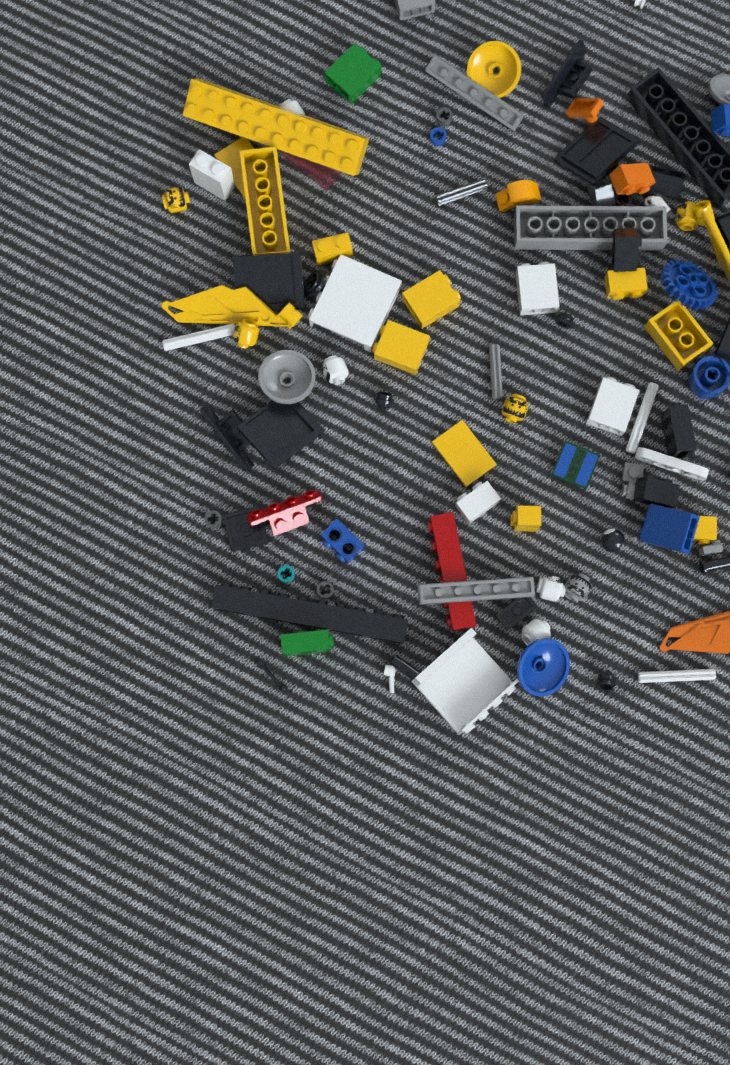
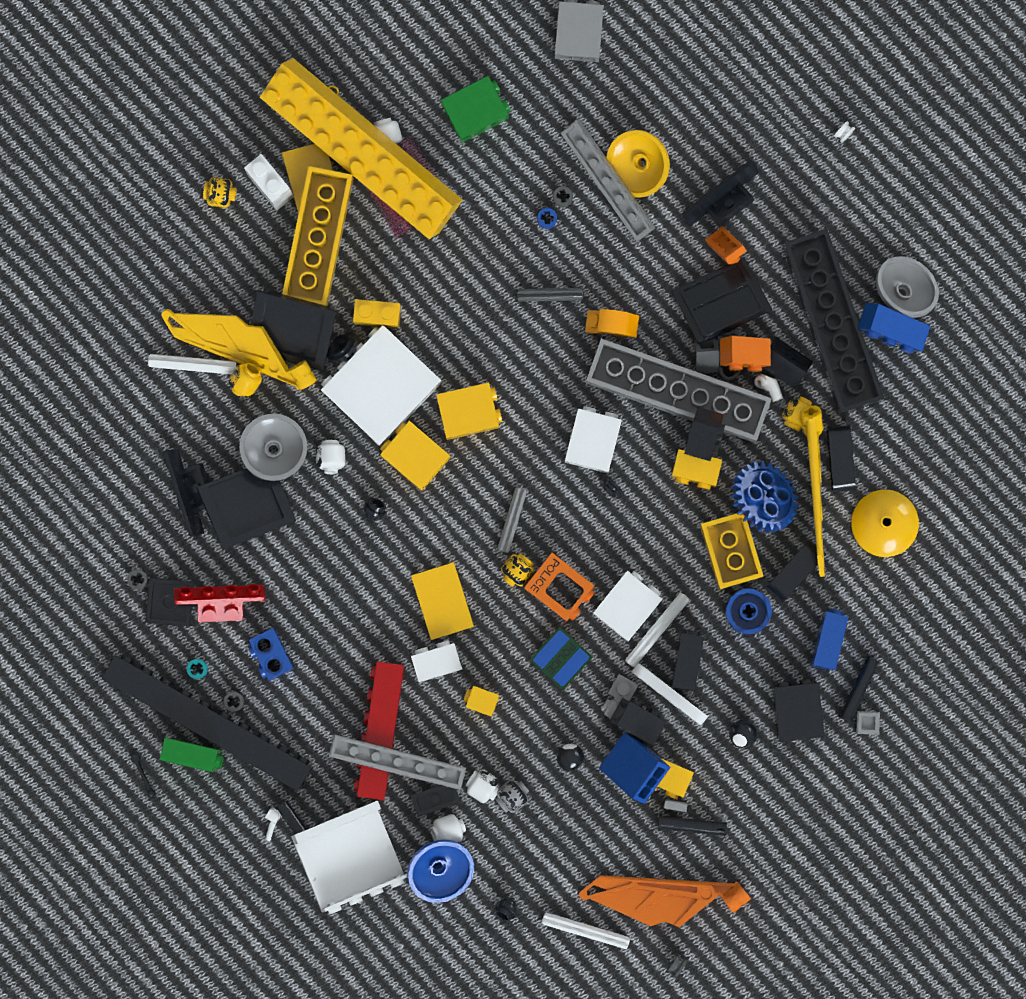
camera: 25 degrees right, 5 degrees up
none -> orange window [524,553,595,622]

